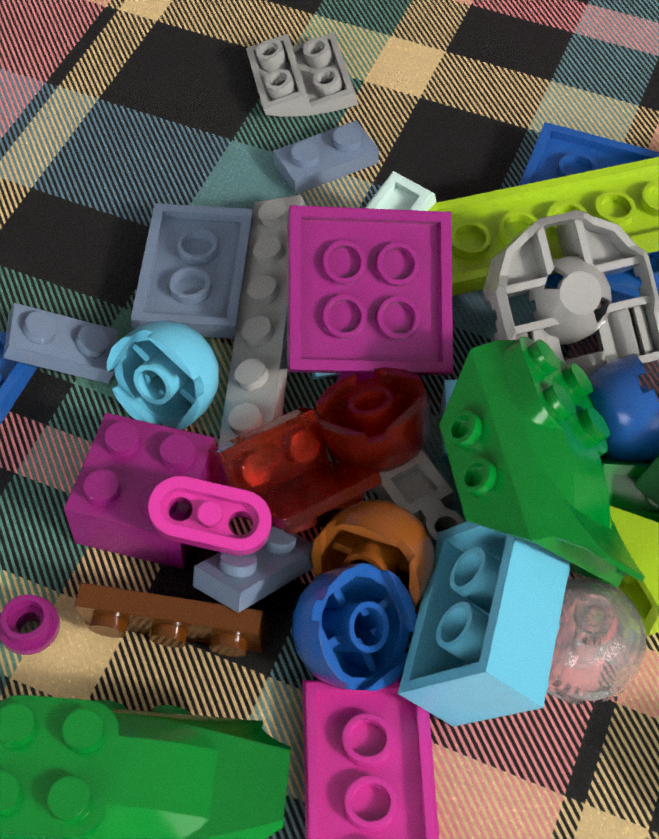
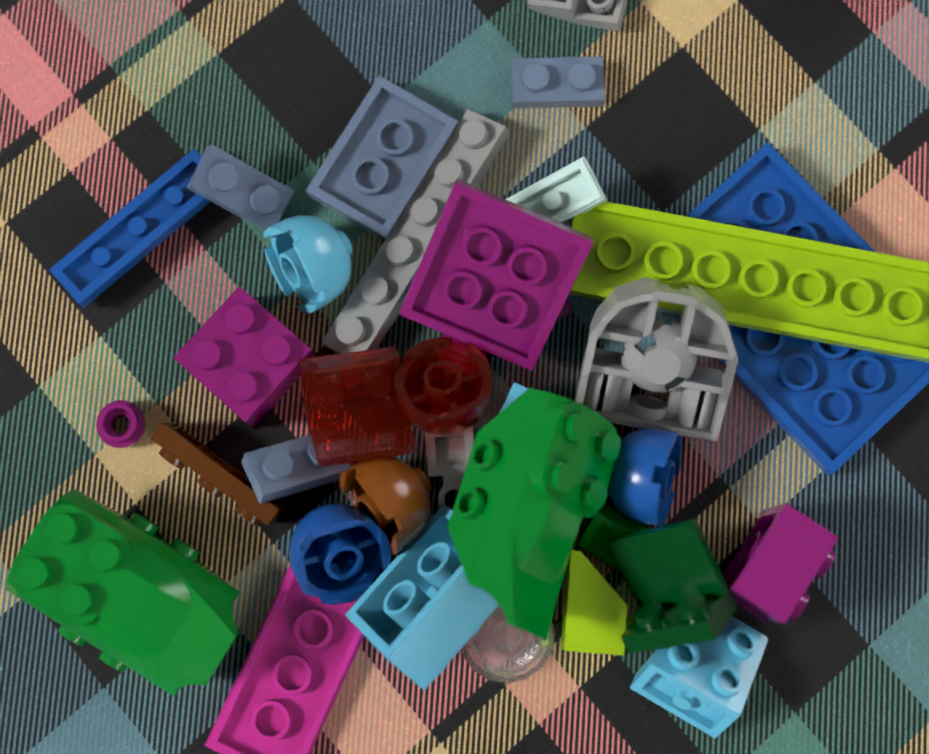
camera: 25 degrees right, 25 degrees up
dark pink plate [148,476,272,556] -> none

